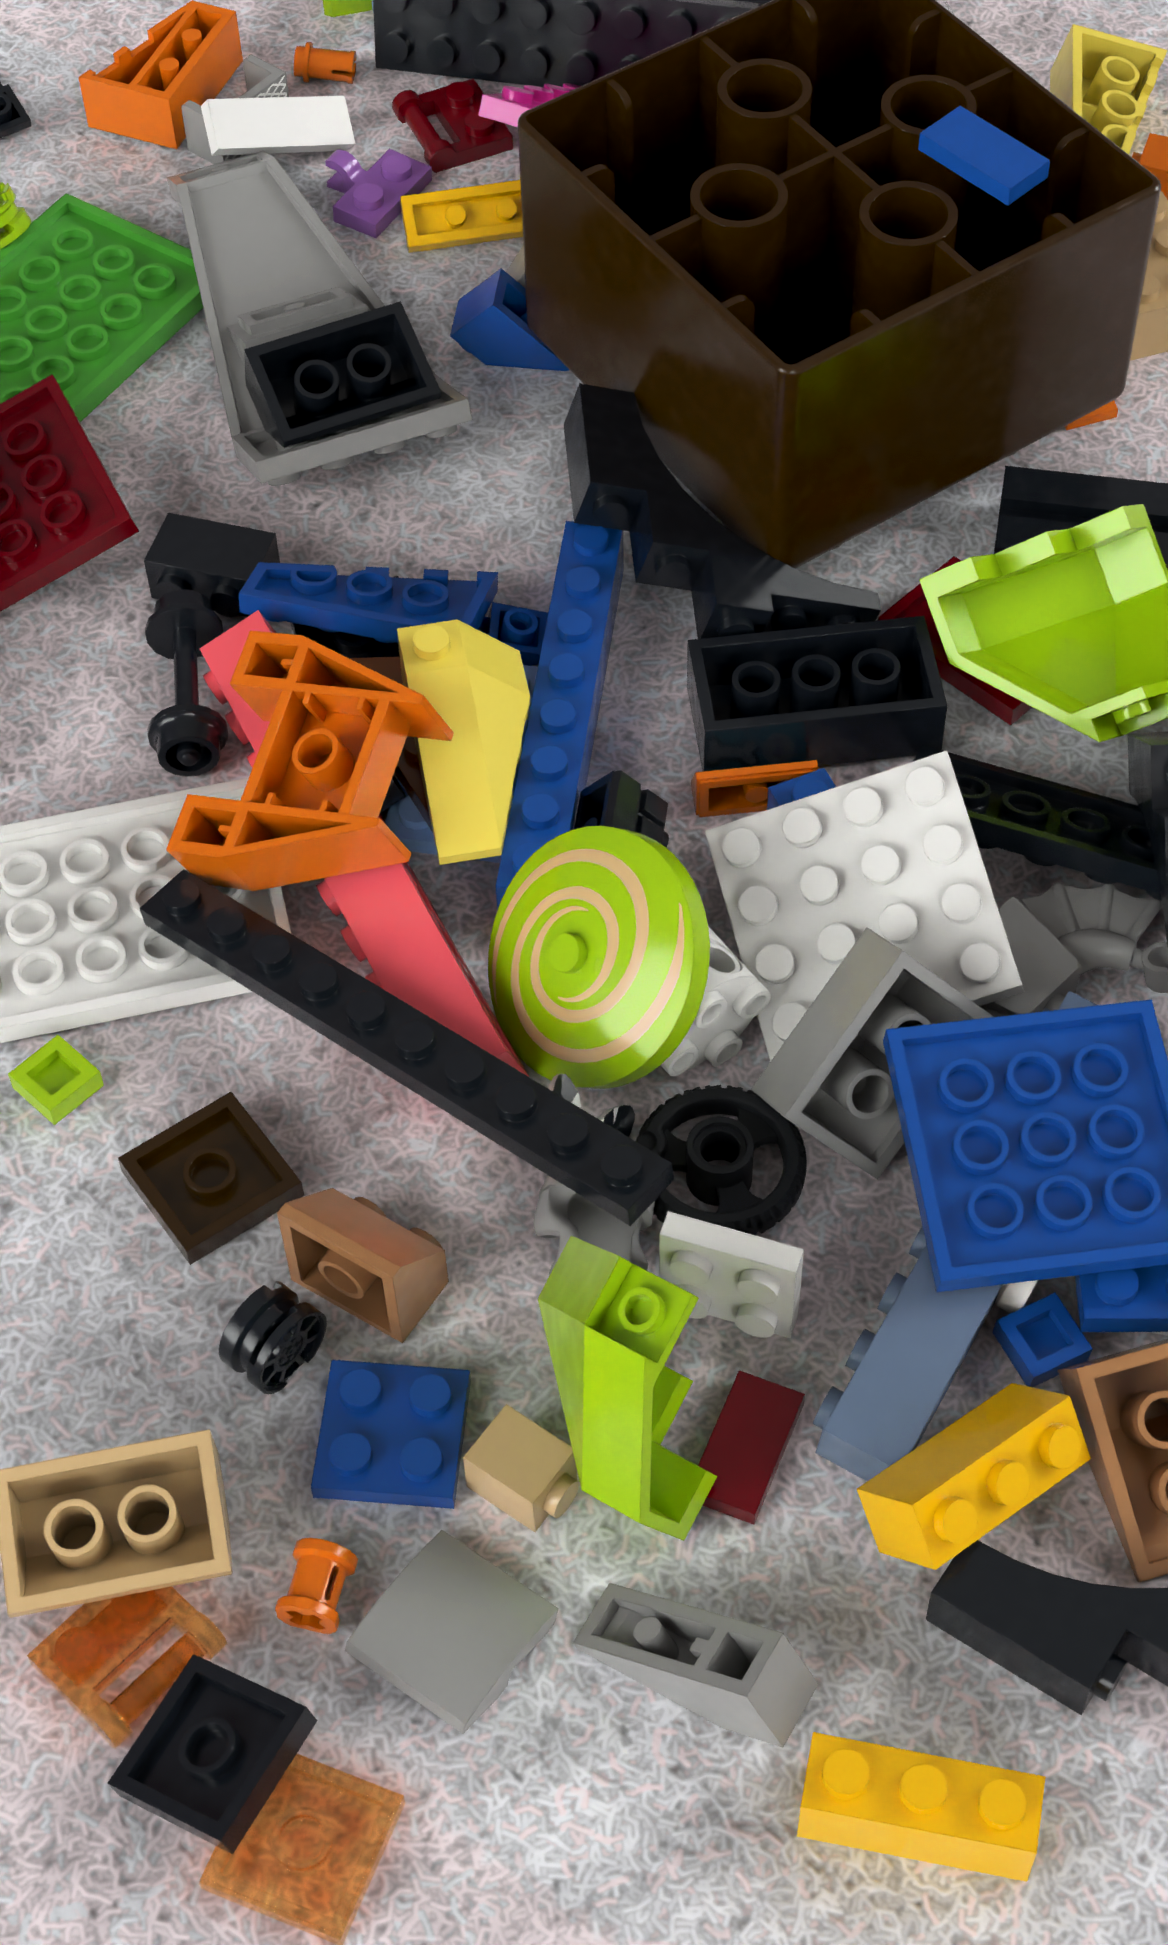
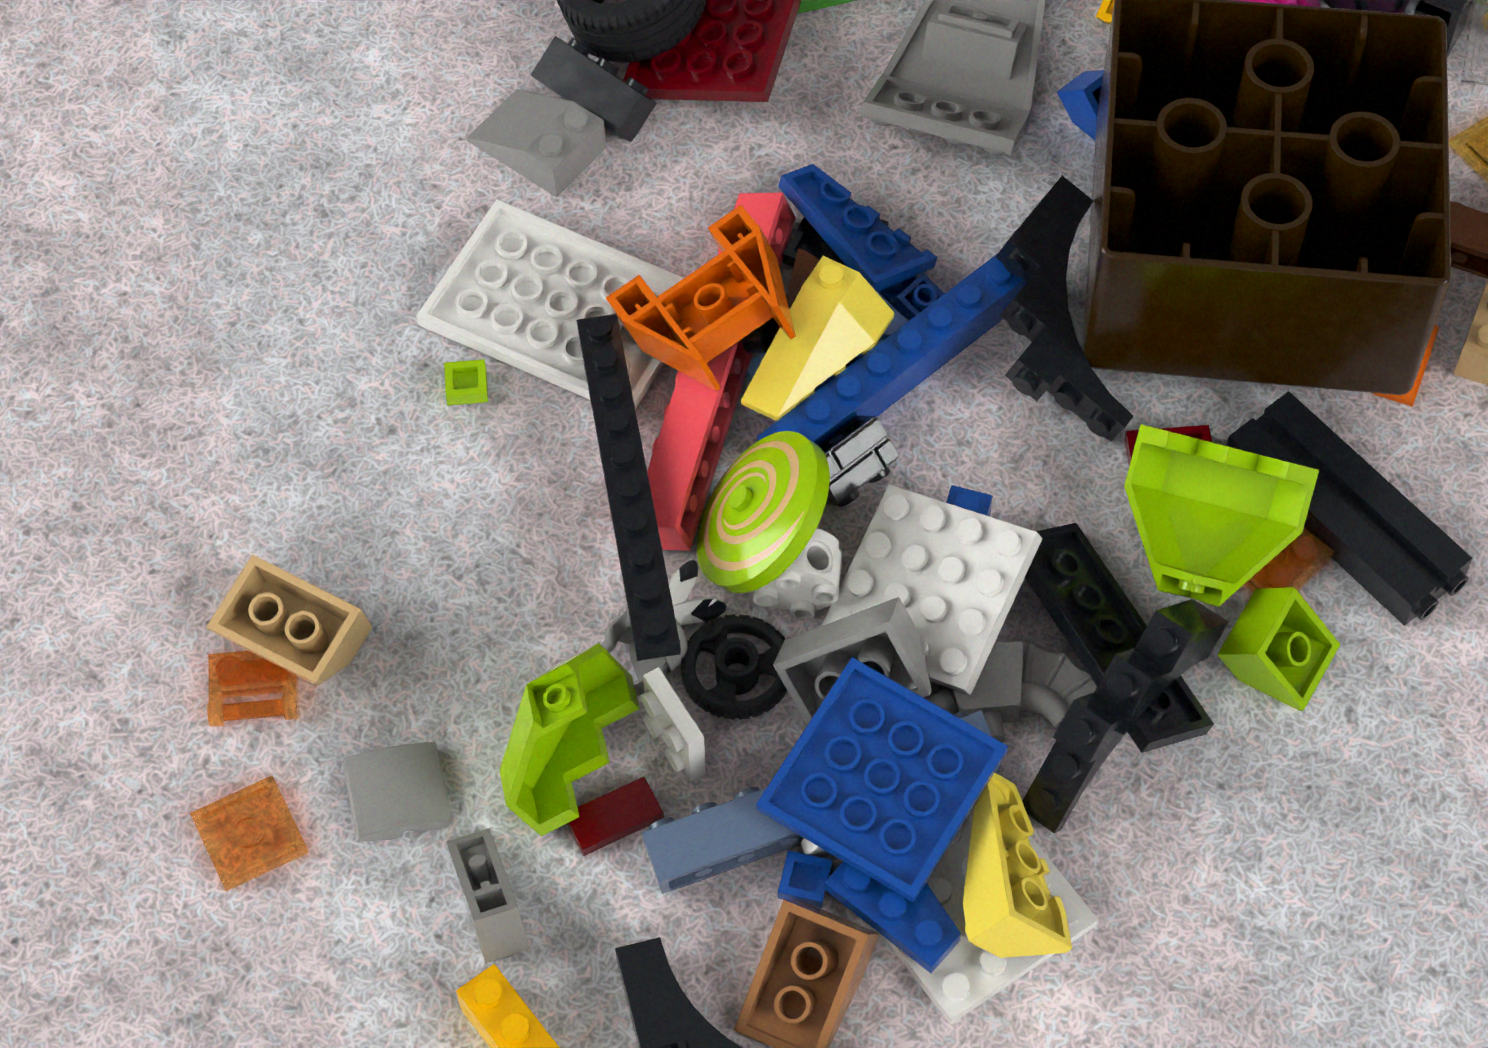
camera: 40 degrees right, 5 degrees up
black plate [108,1654,318,1854] -> none
dark brown plate [118,1092,304,1265] -> none
black brick [144,513,280,617] -> none
black piece [145,589,228,777] -> none
black wheel [219,1281,327,1394] -> none
black slope [244,301,442,448] -> none
orange bush [275,1538,358,1634] -> none
medium nougat slope [277,1188,449,1343] -> none
blue plate [311,1360,471,1509] -> none
tan brick [463,1404,580,1532] -> none
black brick [687,616,947,771] -> none
orange slope [691,760,819,817] -> none
yellow brick [857,1383,1091,1570] -> none
blue tile [918,105,1050,206] -> none

